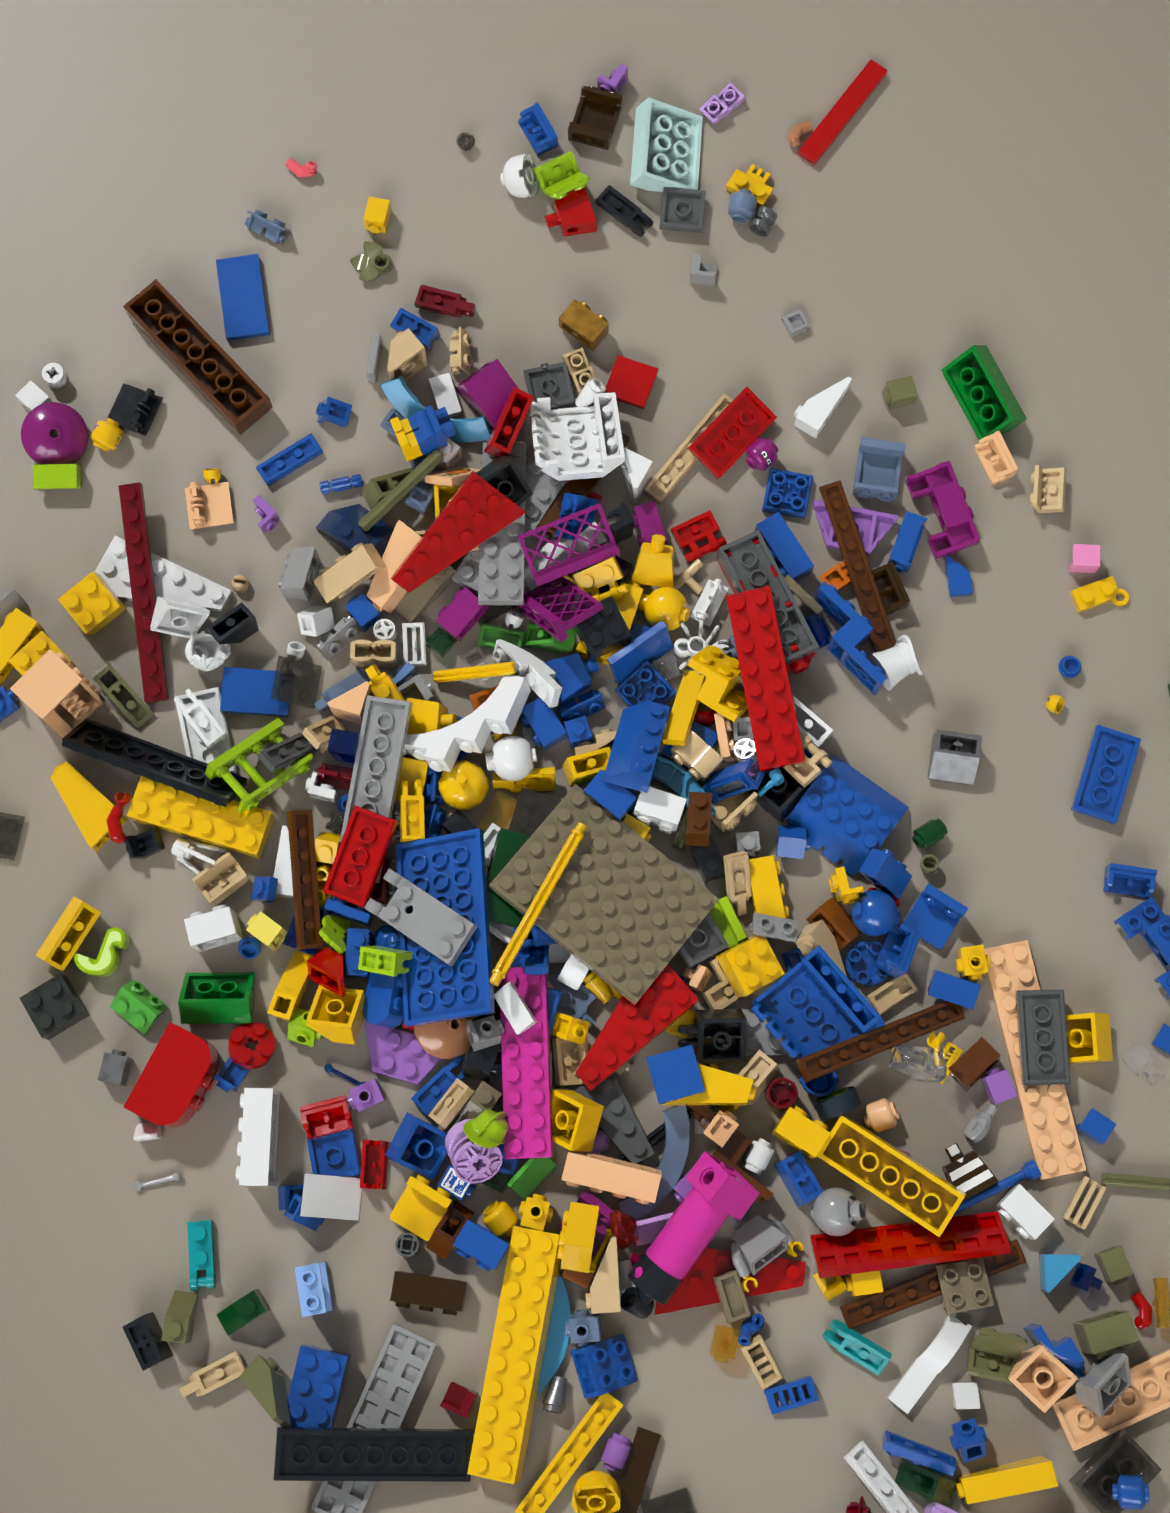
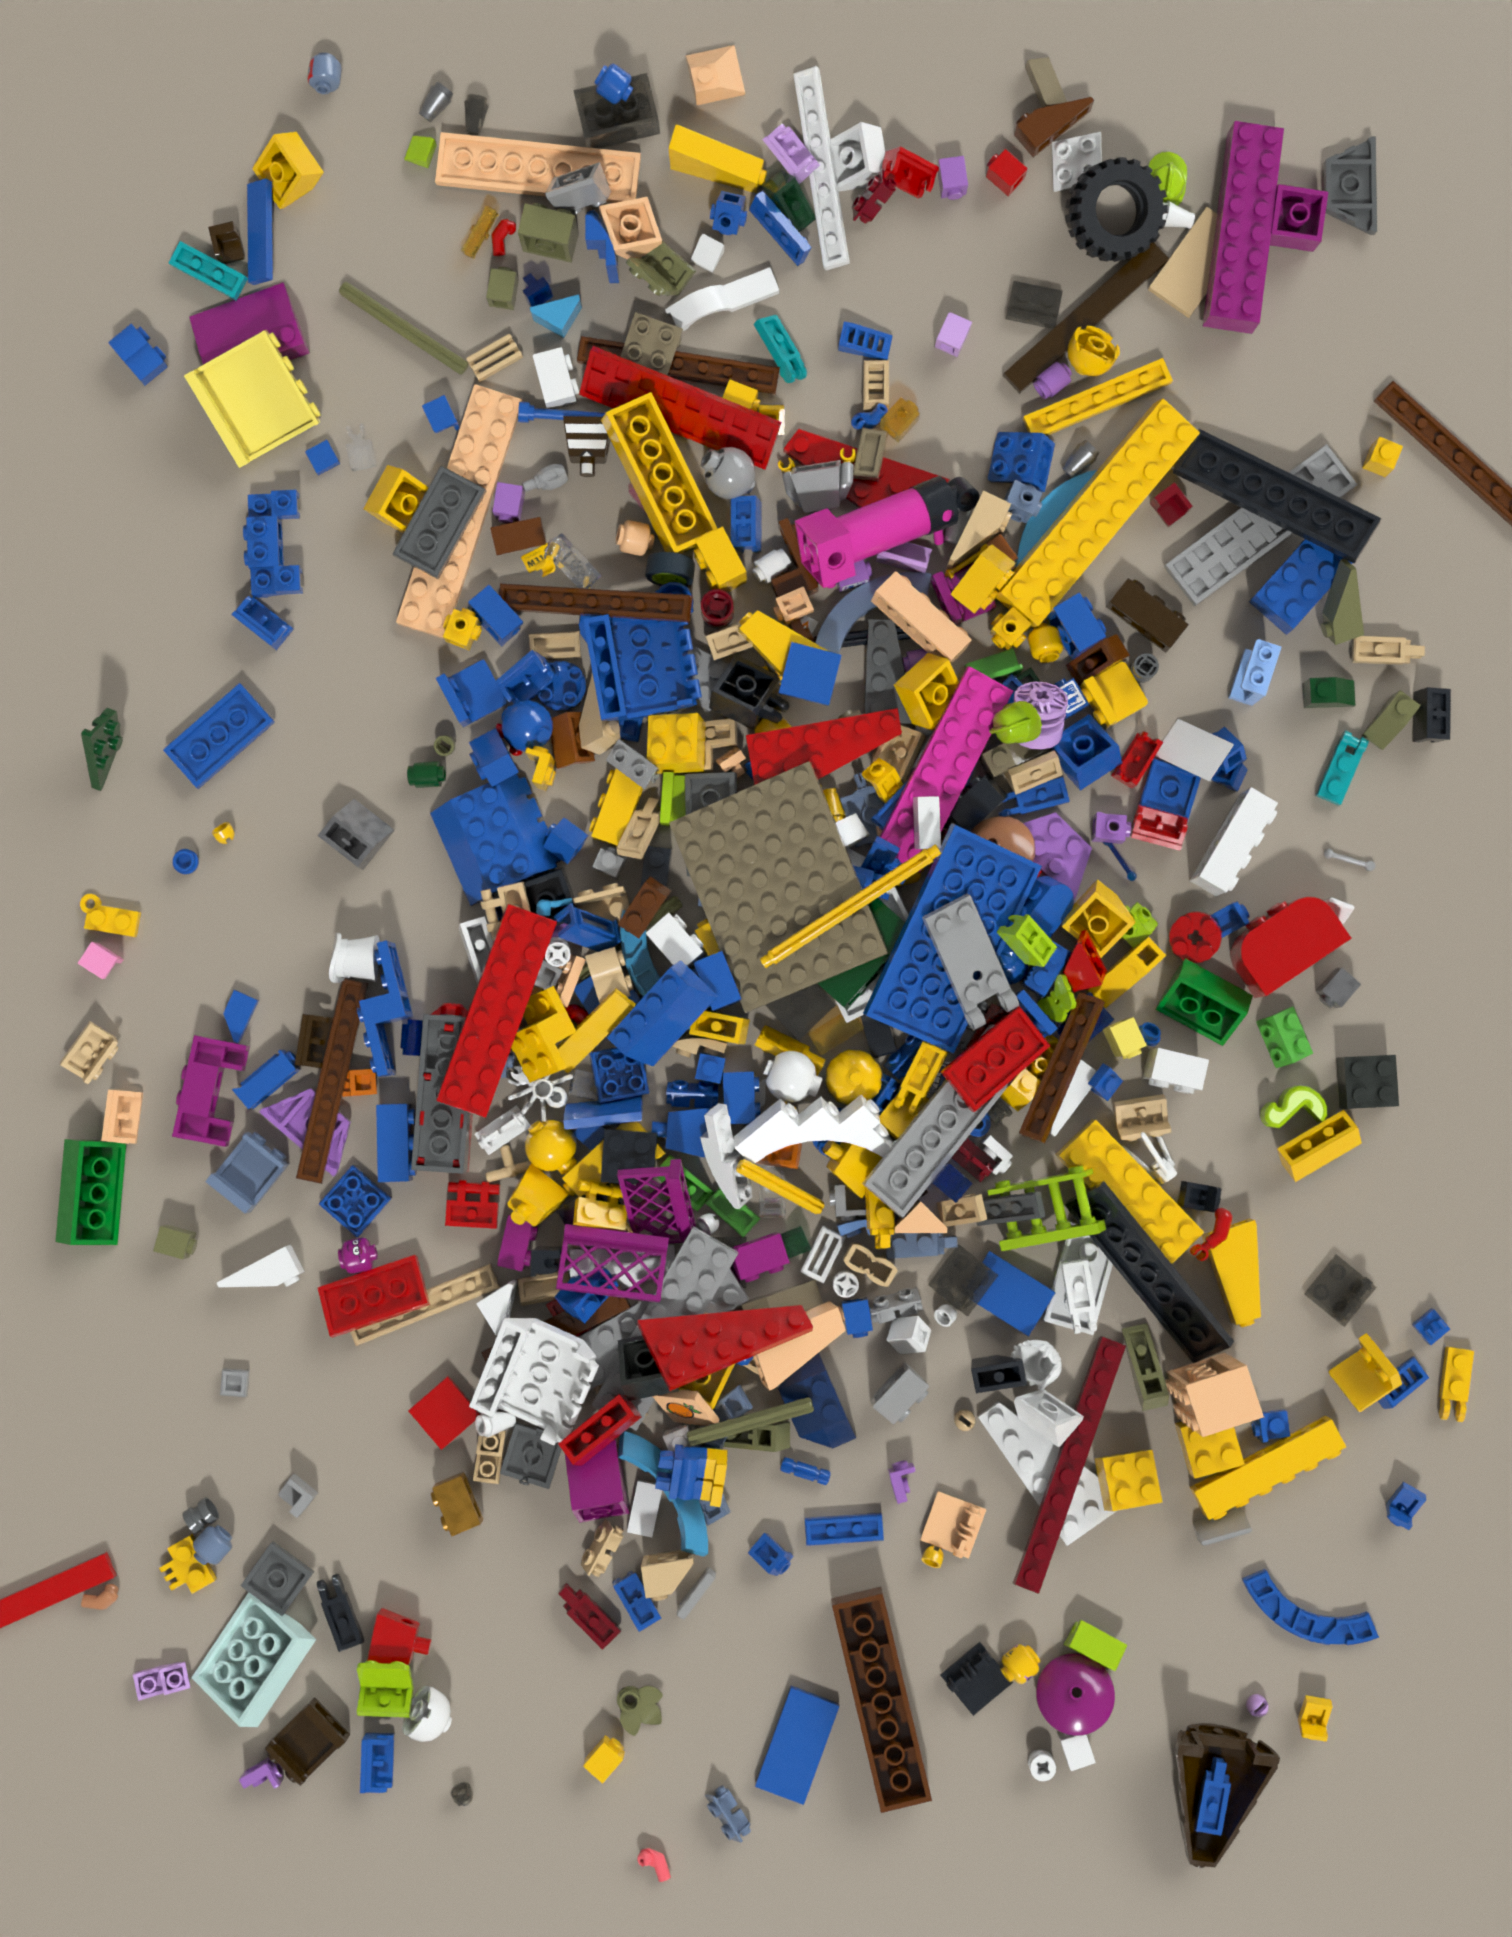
camera: 150 degrees left, 10 degrees up
tan brick [313,543,386,603] -> none
light grey brick [466,1015,504,1052] -> none
clear red bracket [609,1210,639,1250] -> none
dark tan tile [784,574,824,614] -> none
none -> tan tile [517,1271,570,1306]
none -> lavender panel [935,312,972,357]

